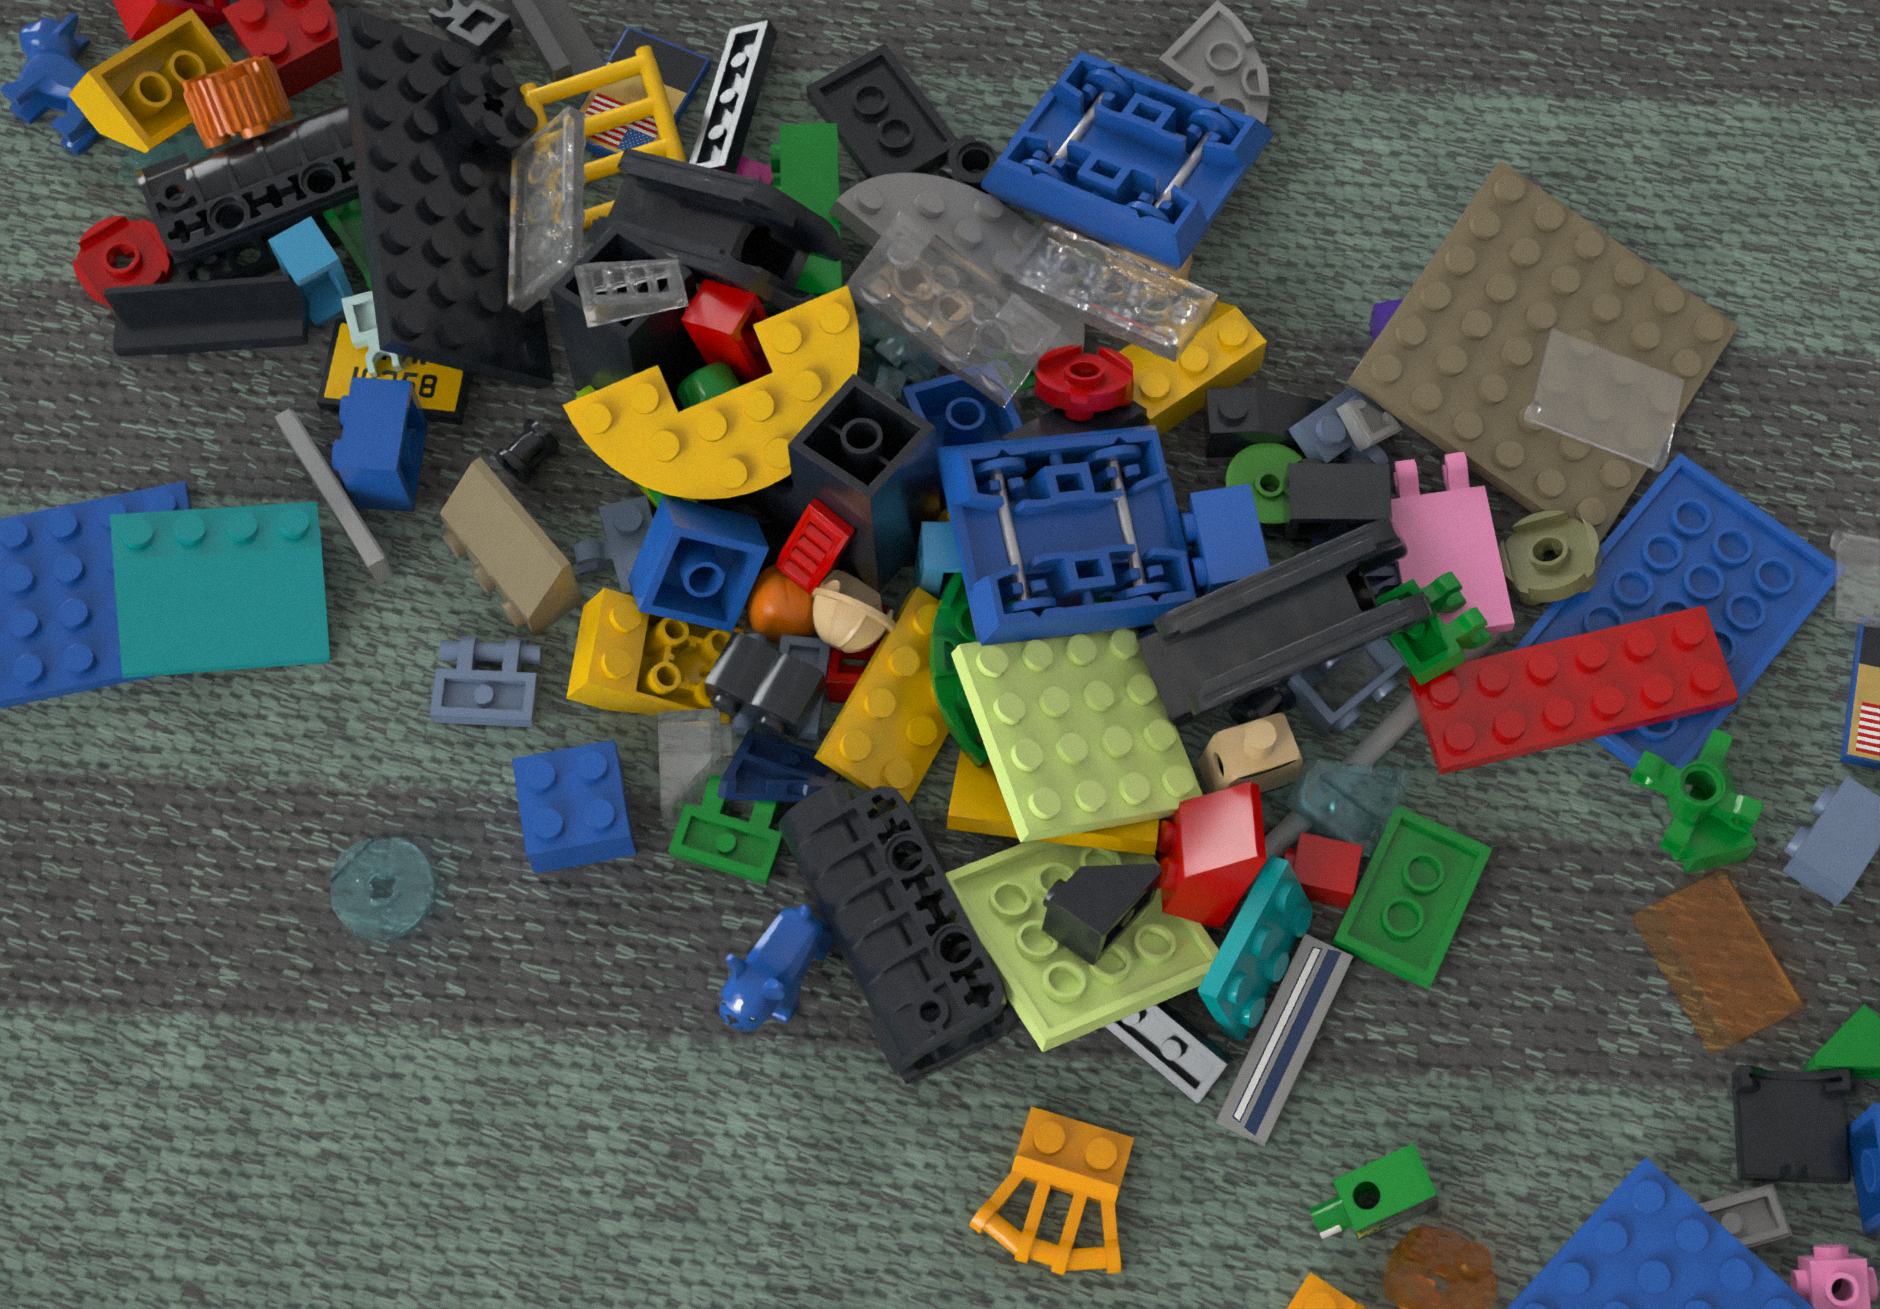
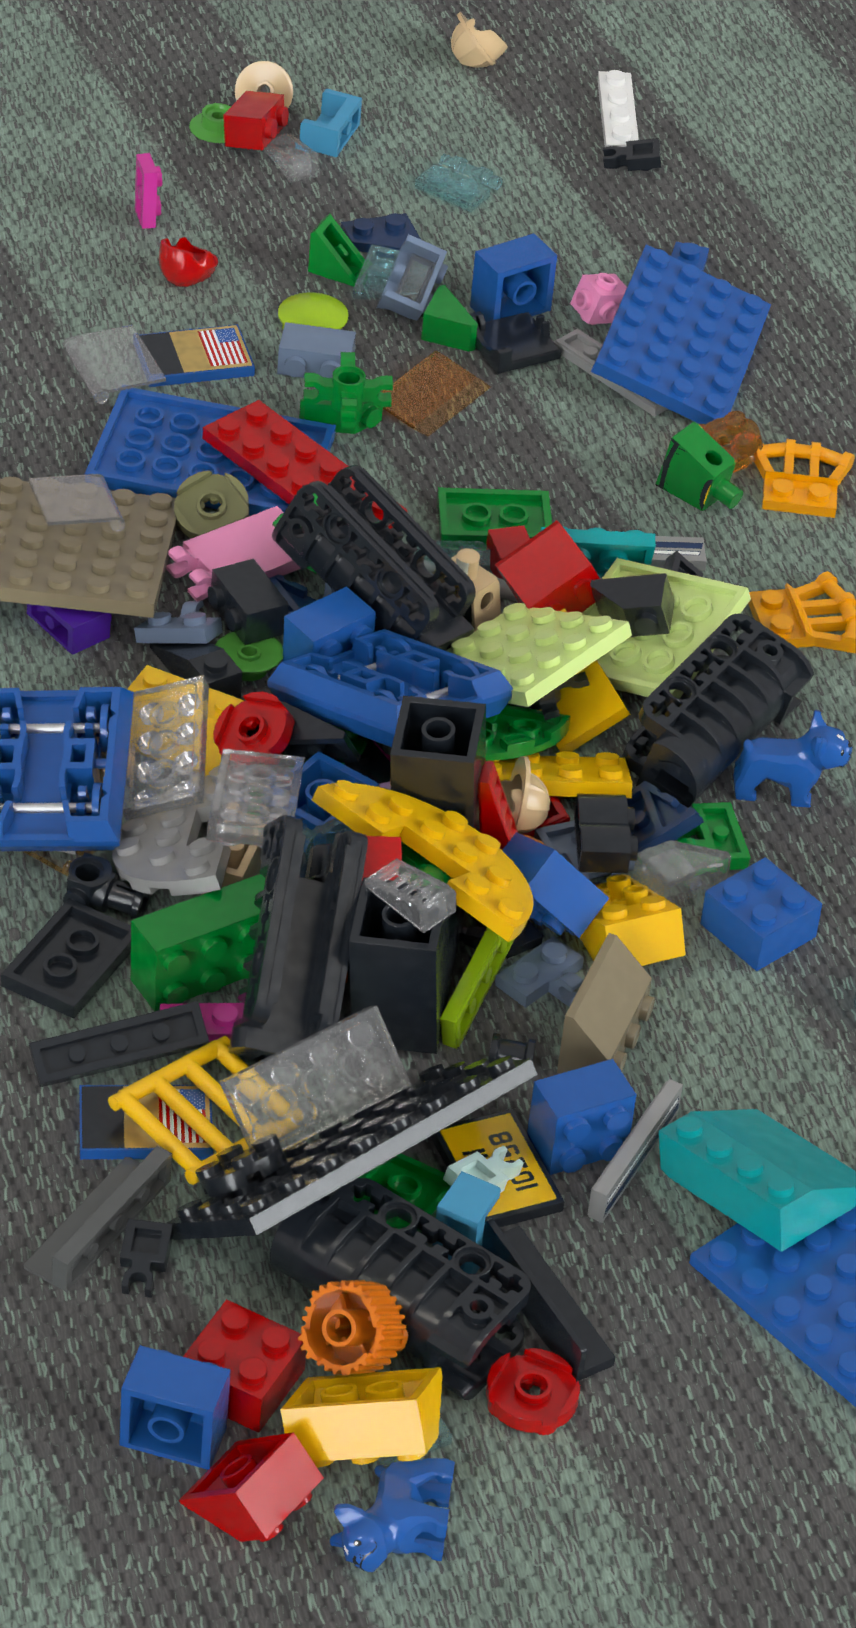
camera: 125 degrees left, 25 degrees down
sand blue plate [430,636,543,727] -> none
light grey tile [1336,400,1403,452] -> none

